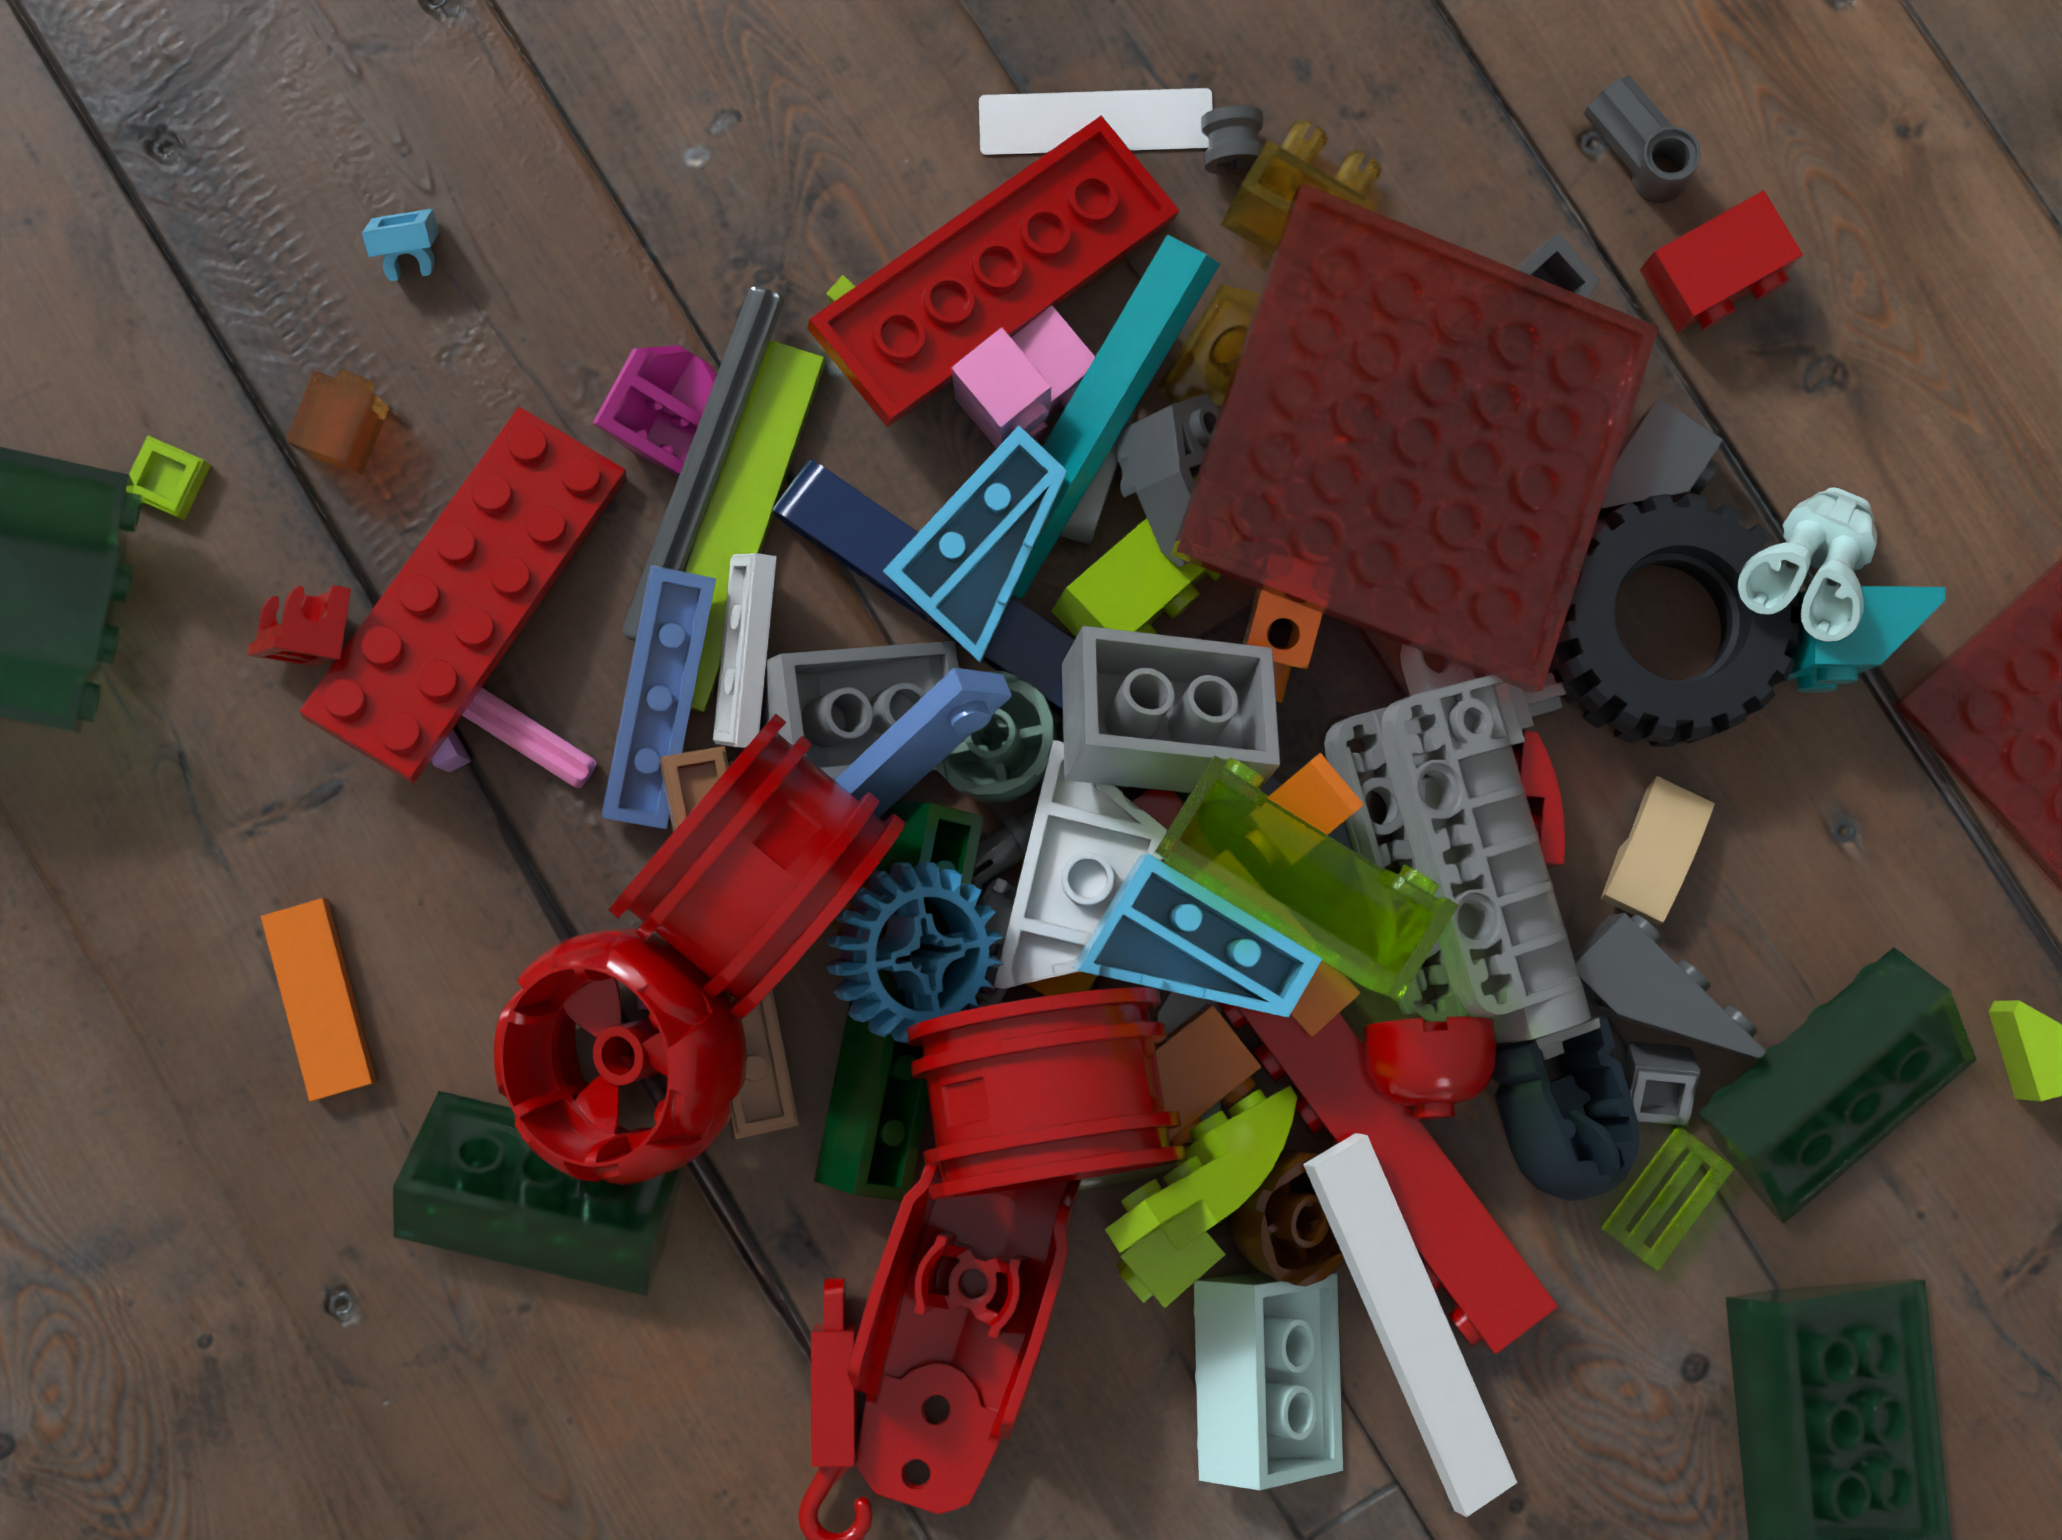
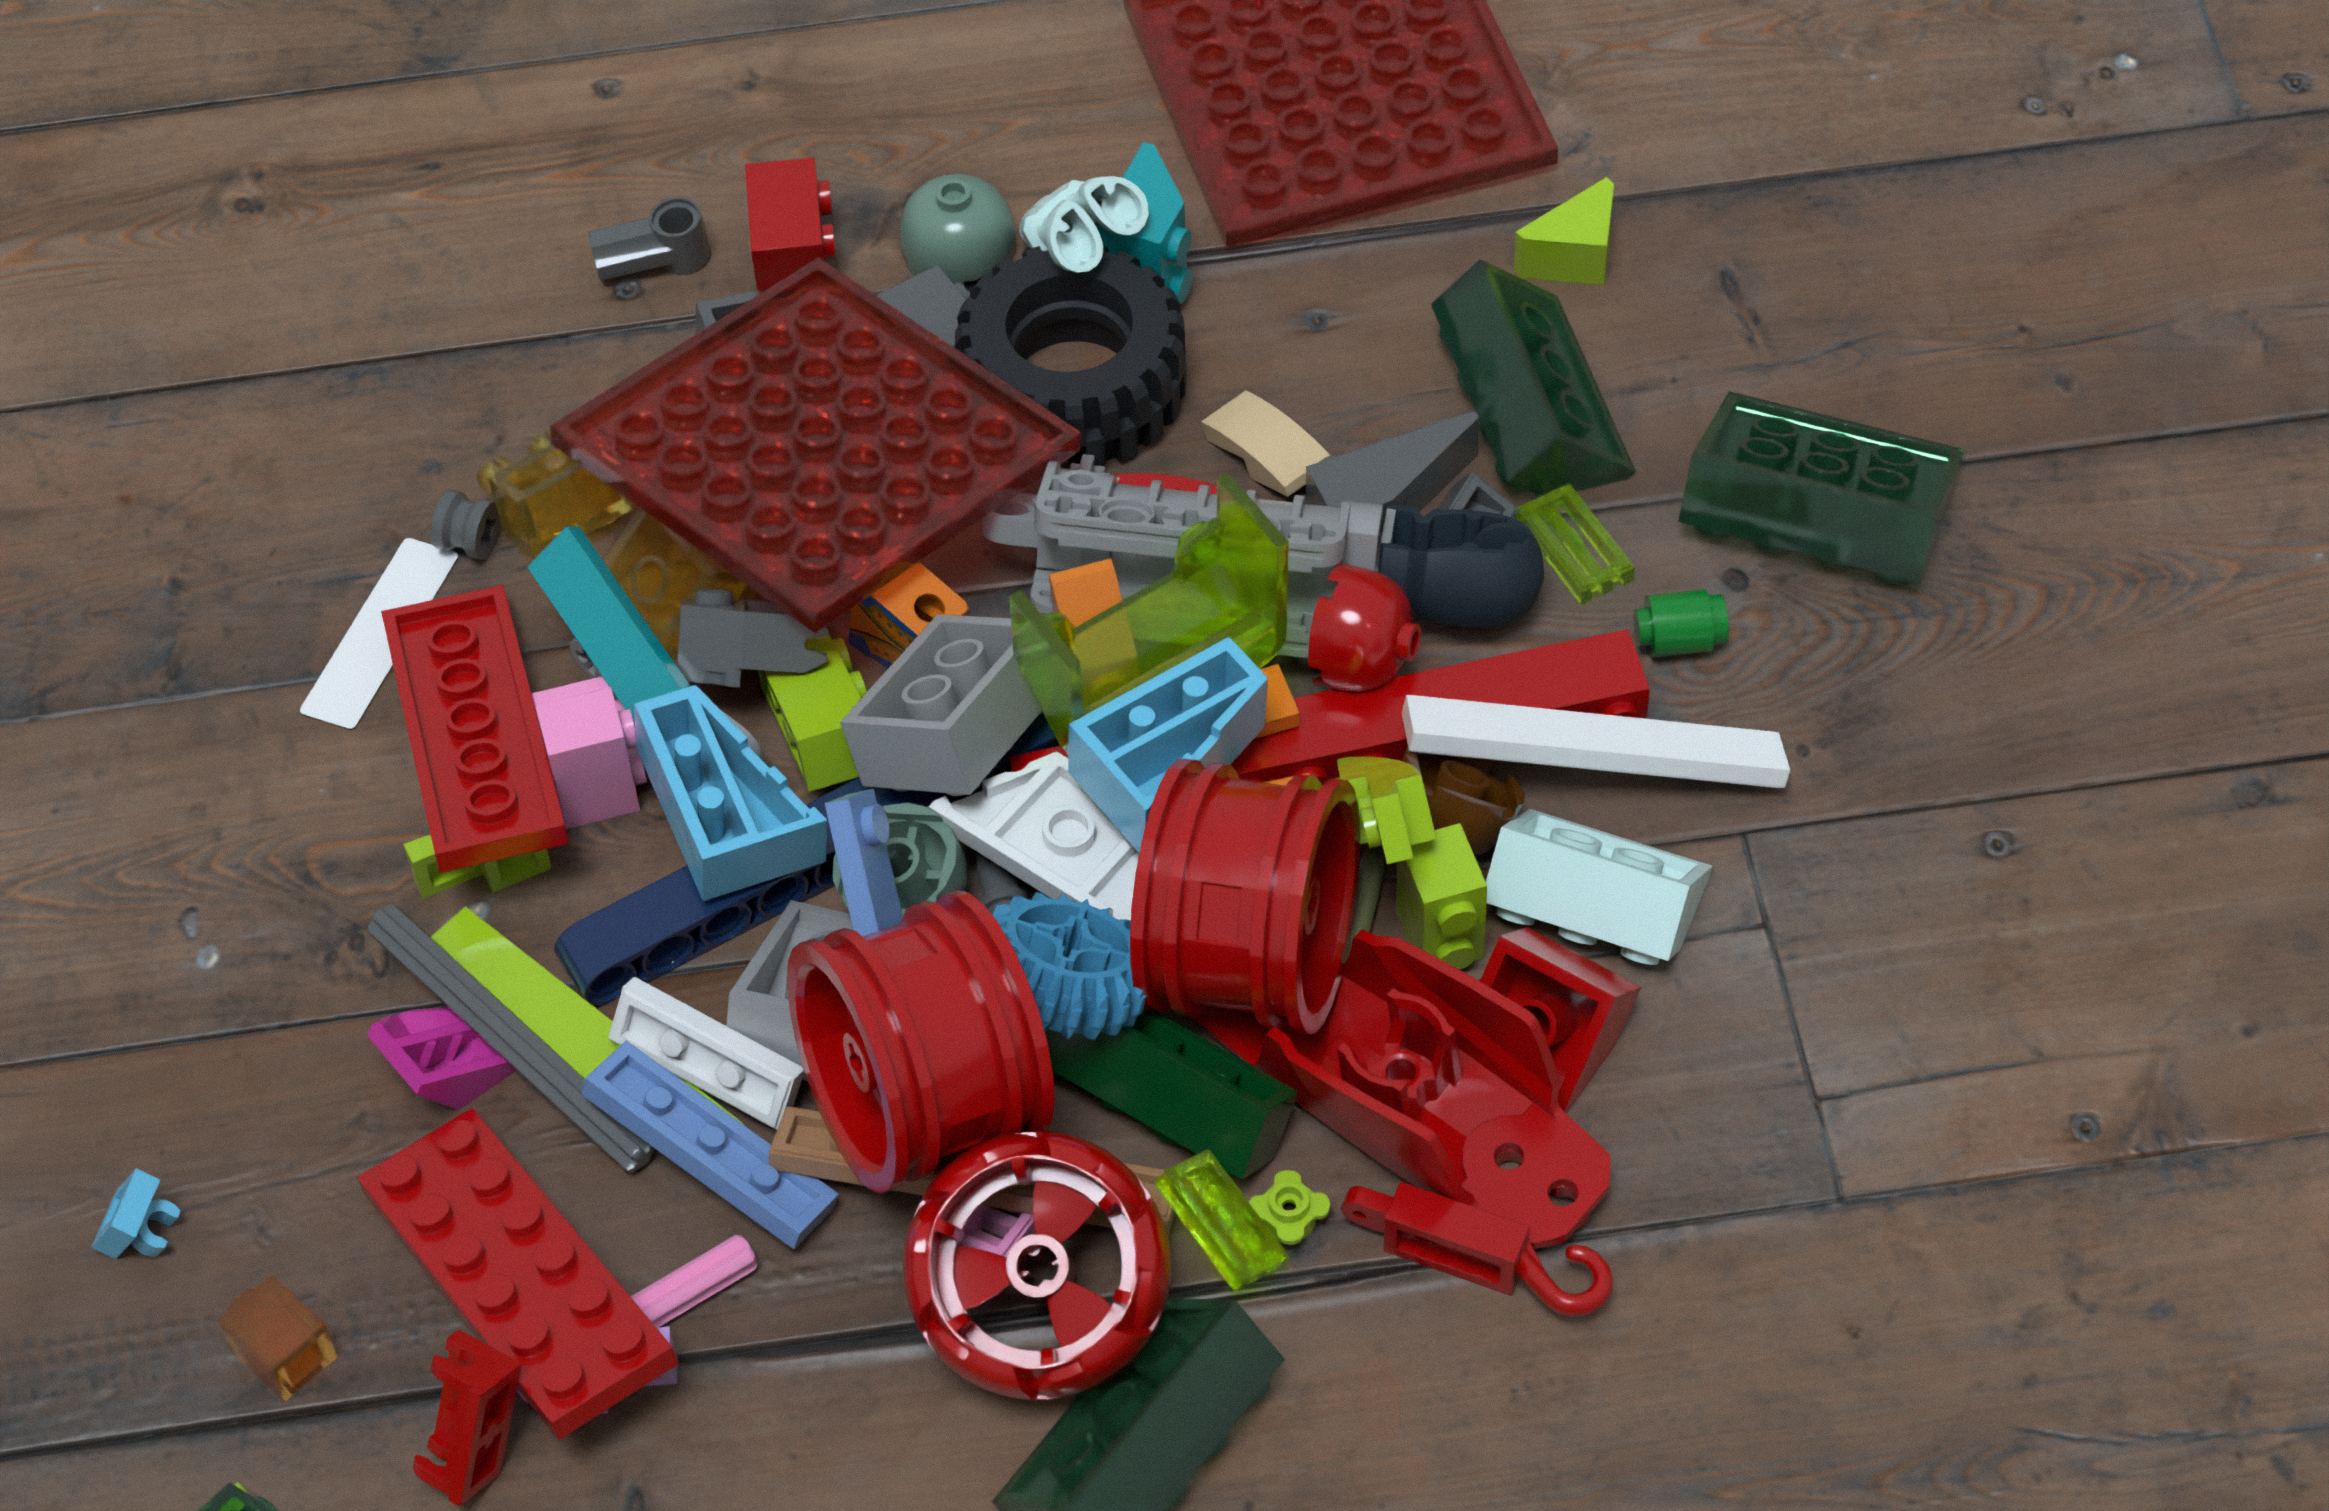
camera: 65 degrees left, 30 degrees down
none -> sand green cylinder [899,173,1016,287]
none -> clear neon green tile [1154,1149,1289,1292]
none -> lime plate [1248,1170,1330,1245]
none -> red slope [1480,927,1641,1114]
none -> green brick [1634,589,1729,658]

